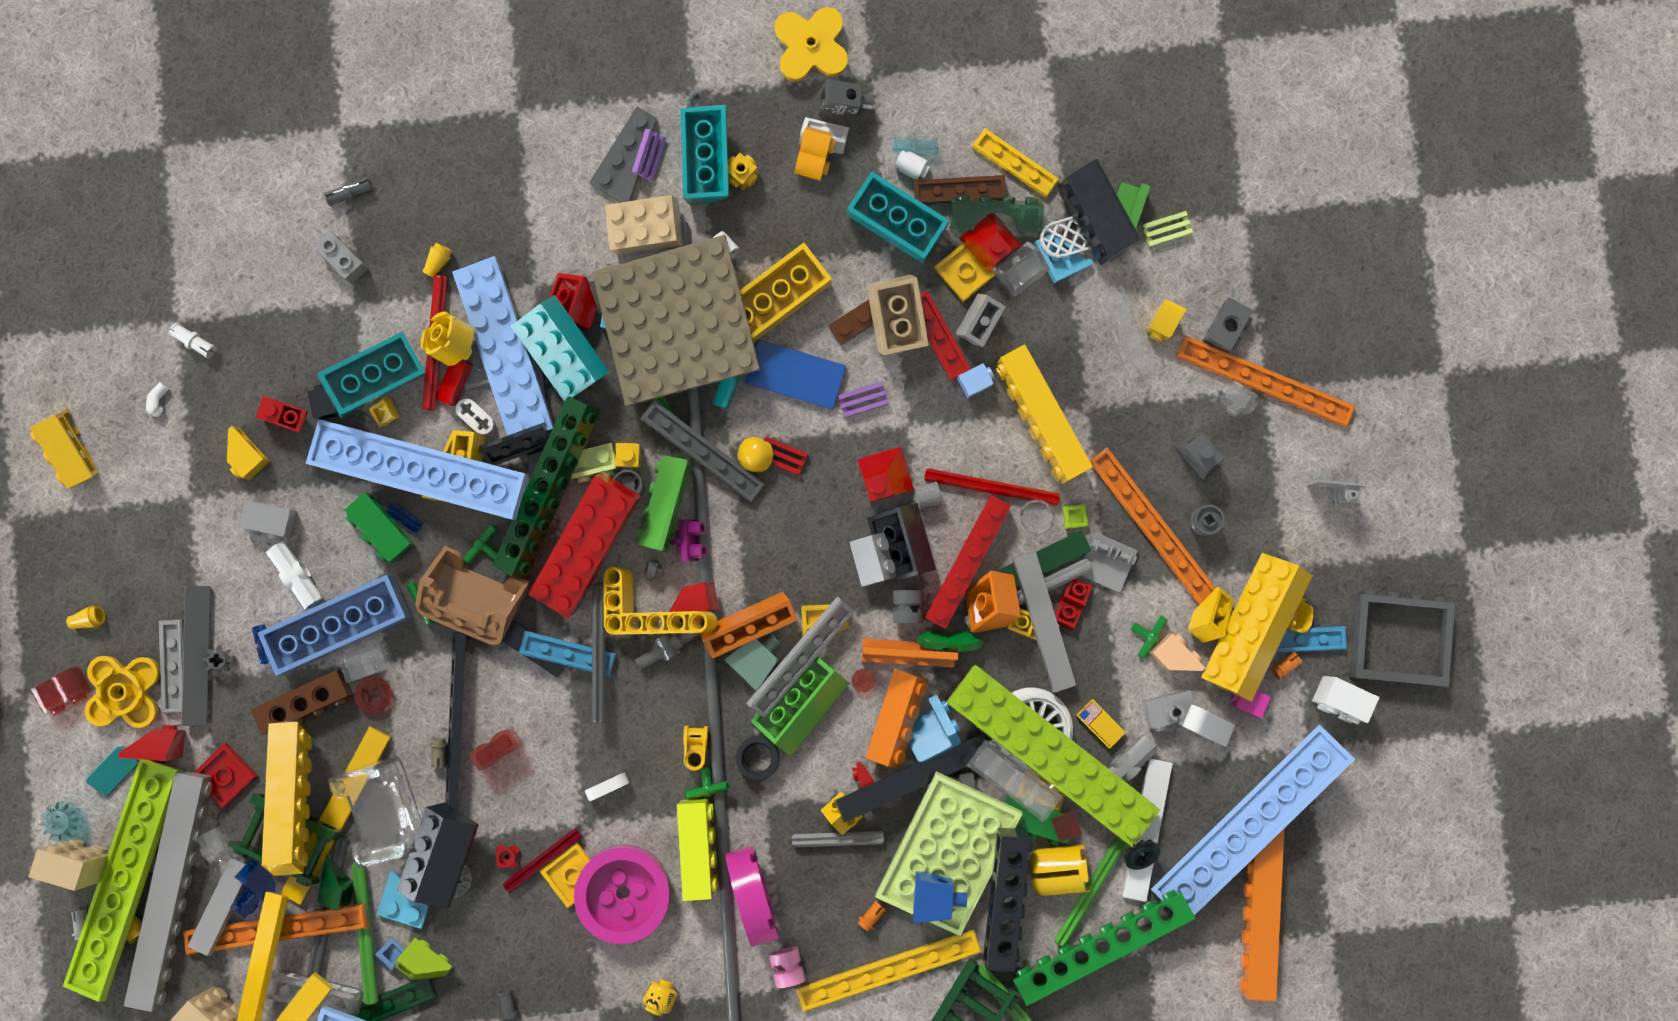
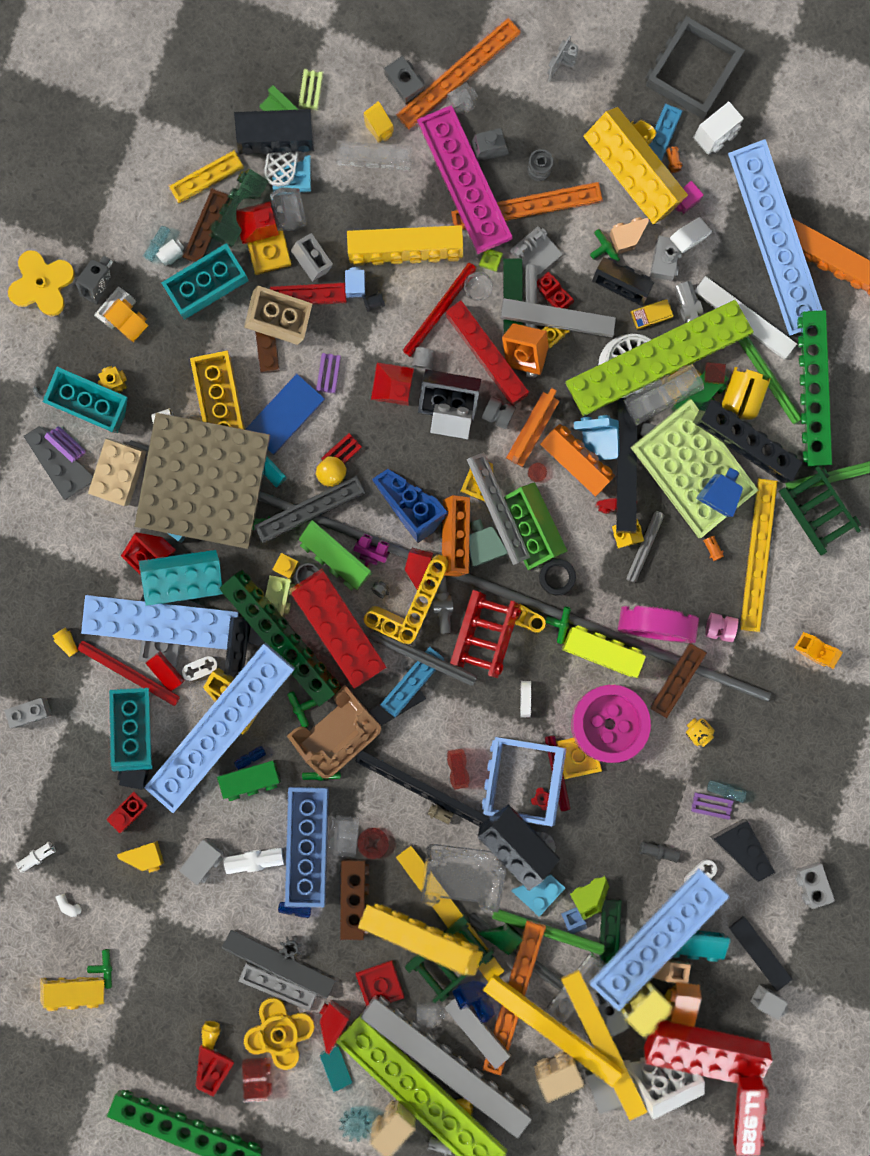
camera: 60 degrees left, 0 degrees up
yellow tile [369,397,400,429] -> none
yellow brick [421,312,475,366] -> none
green tile [917,629,983,652] -> none
black gear [1123,839,1160,870] -> none
yellow slope [1188,587,1234,643] -> none
none -> green piece [87,949,112,989]
none -> red wing [196,1045,234,1097]
none -> black bush [362,290,385,312]
none -> blue wedge [372,469,448,543]
none -> dark pink plate [417,105,512,254]
none -> red fence [450,590,521,678]
none -> light blue window [482,737,566,826]
none -> black slope [592,257,655,306]
none -> reddish brown plate [650,643,707,718]

